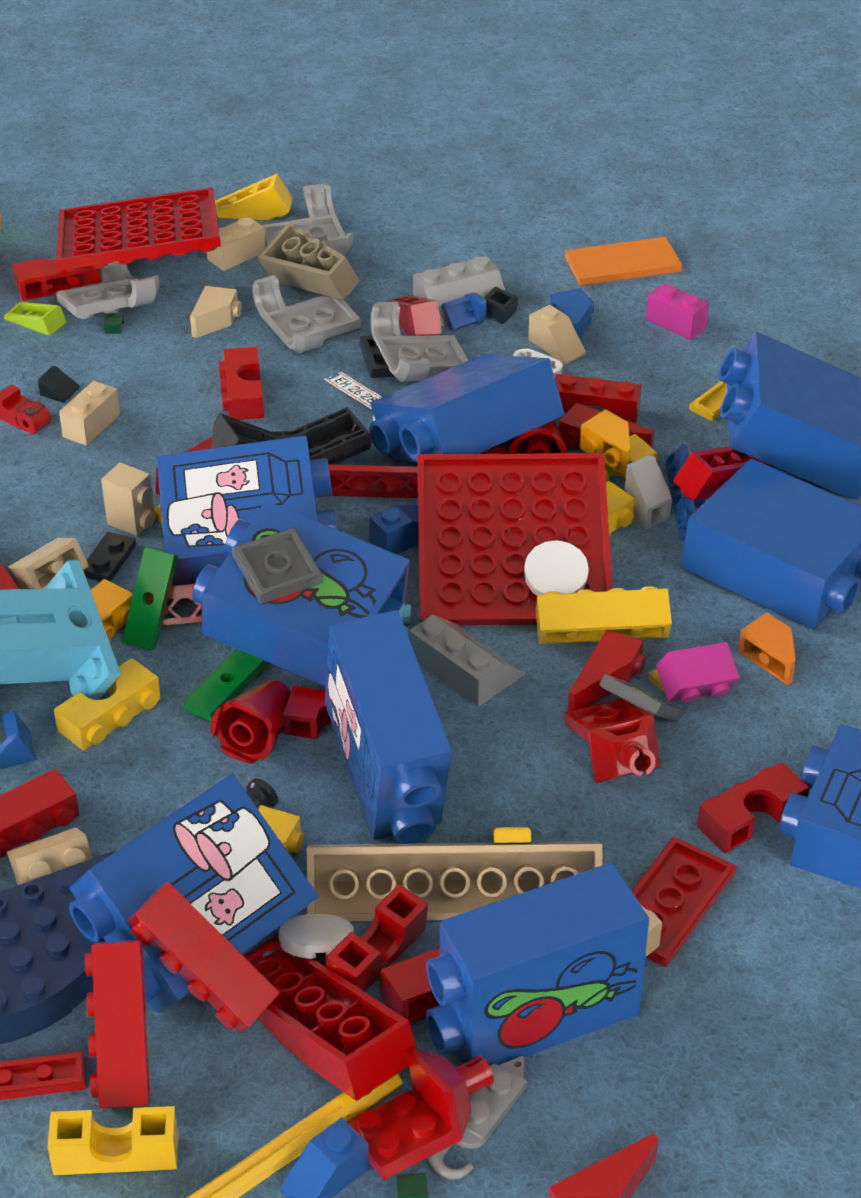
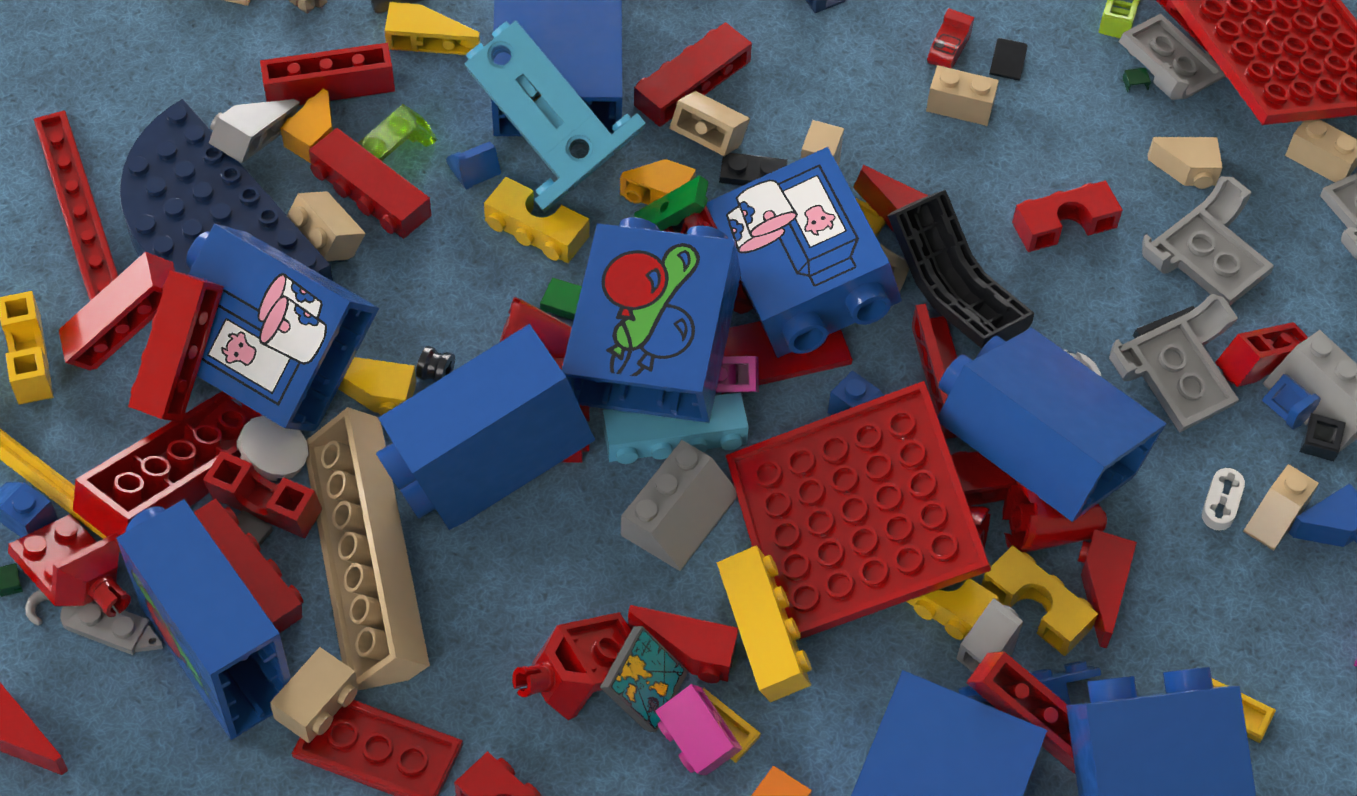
camera: 75 degrees right, 15 degrees up
dark grey tile [232,528,323,604] -> none
dark tan wedge [257,222,360,300] -> none
white sticker [324,372,382,409] -> none
yellow tile [491,827,531,843] -> none
white tile [524,540,589,595] -> none
red arch [555,374,642,424] -> none
light orange slope [580,409,630,476] -> none

